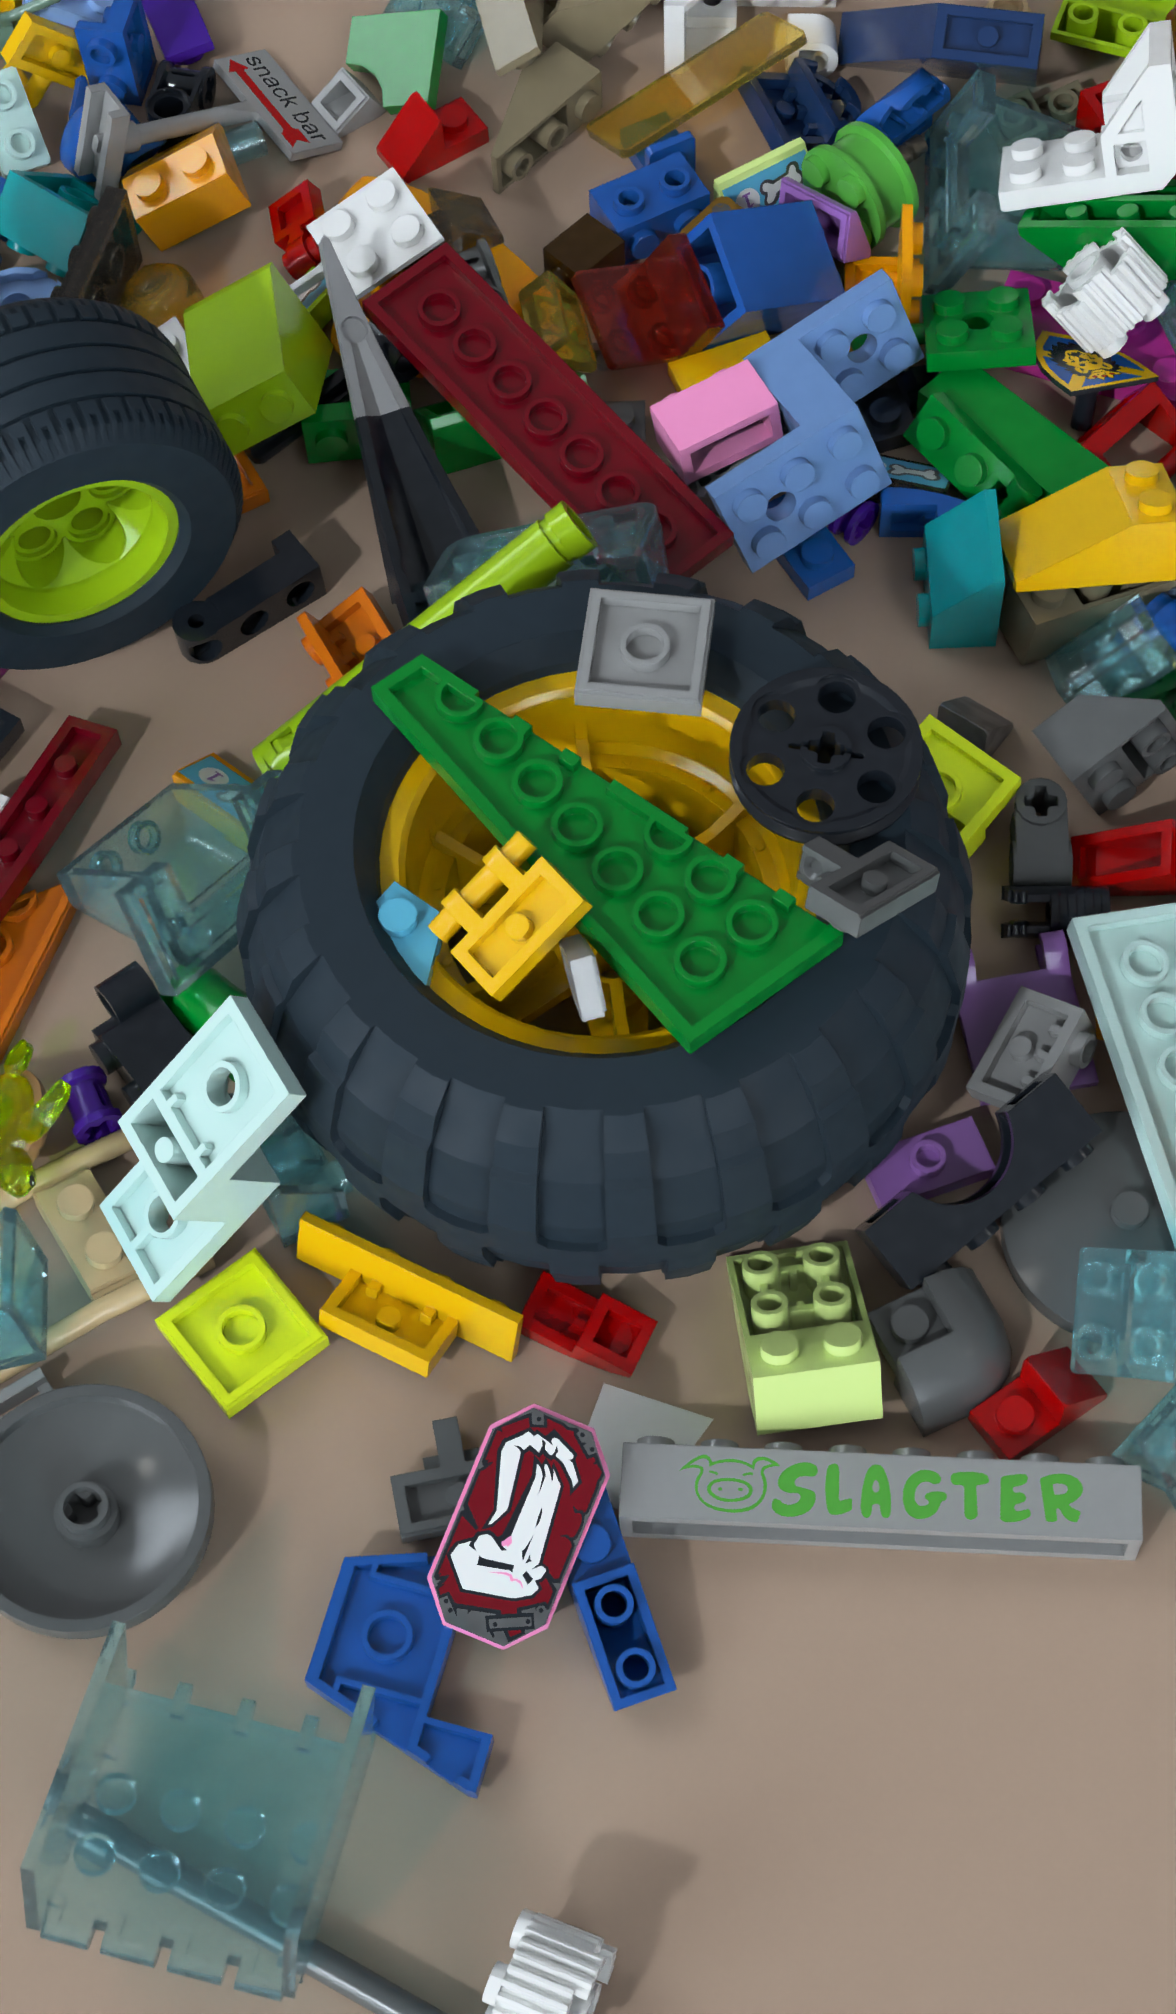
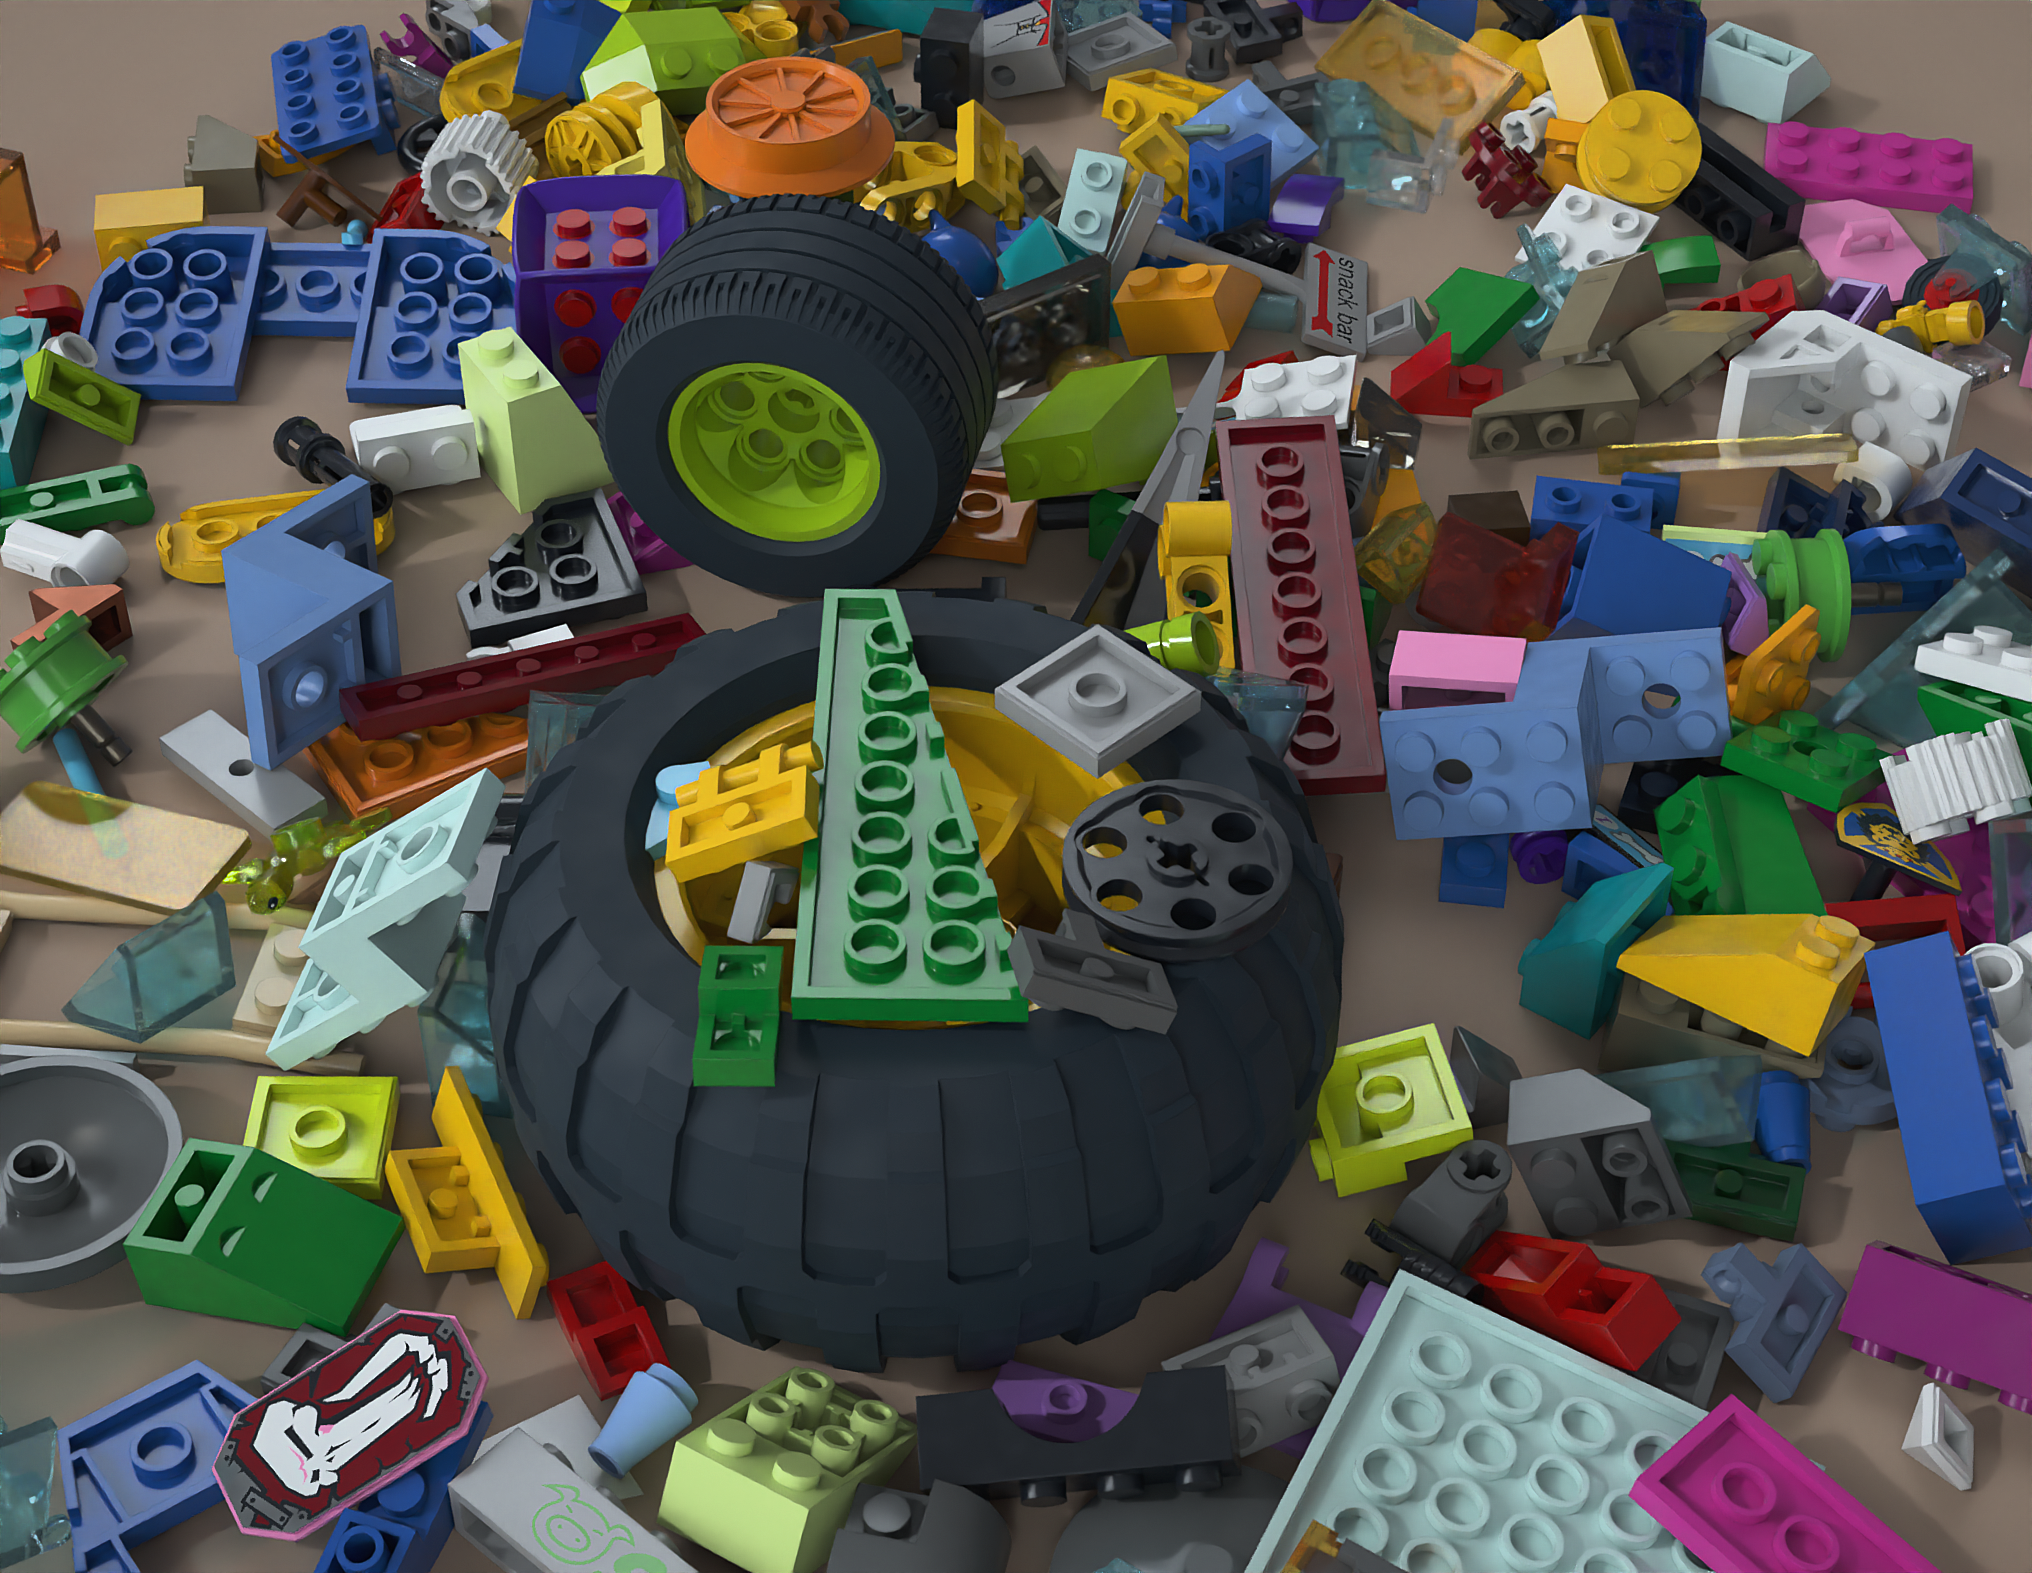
camera: 35 degrees right, 20 degrees down
none -> green slope [123,1137,406,1337]
none -> light blue cone [588,1363,698,1479]
none -> green slope [692,946,784,1087]
none -> yellow piece [1157,500,1238,709]

